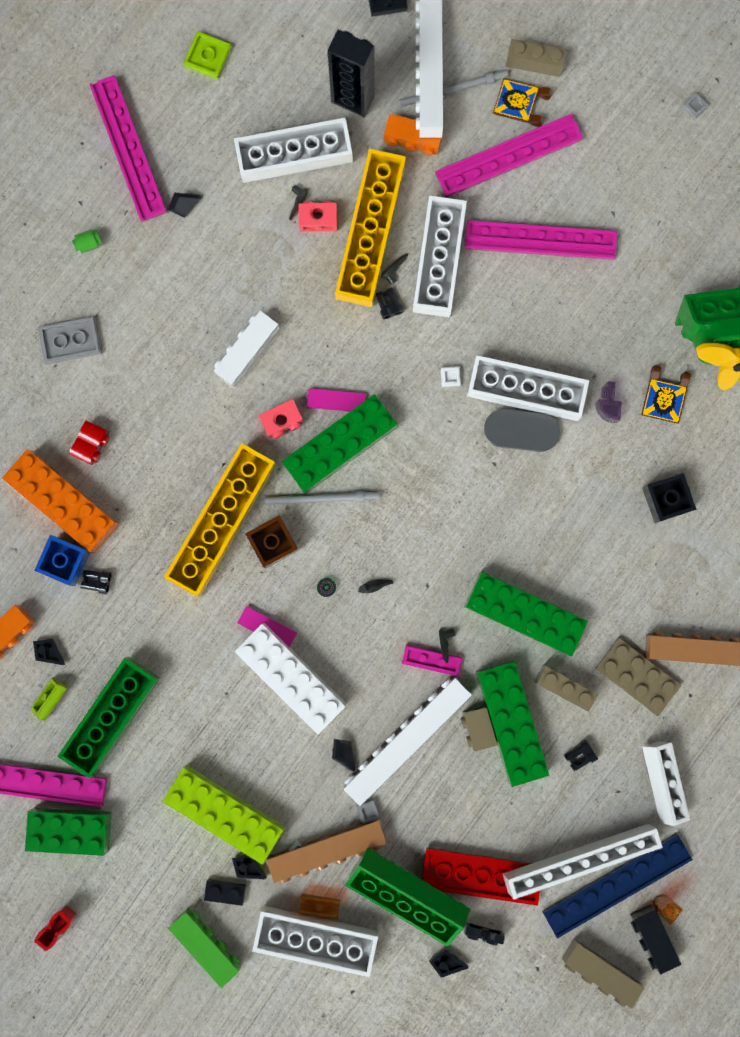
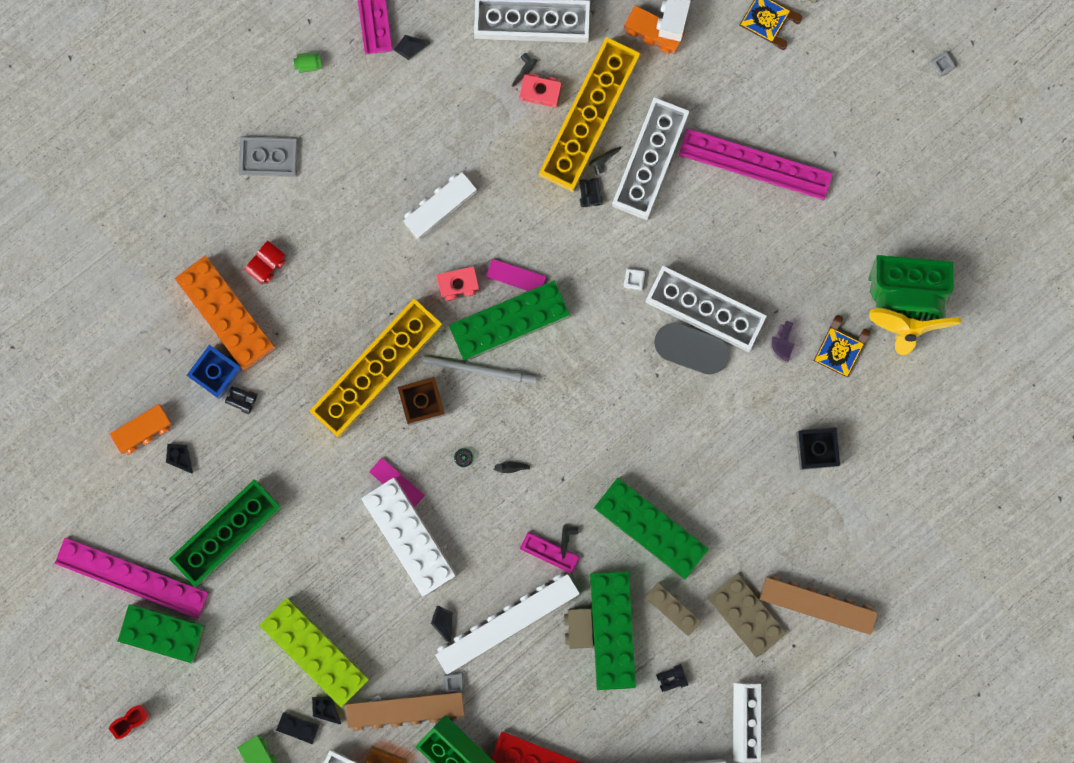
camera: 15 degrees right, 0 degrees up
lime brick [30,677,68,721] -> none
dark pink plate [435,114,583,198] -> none

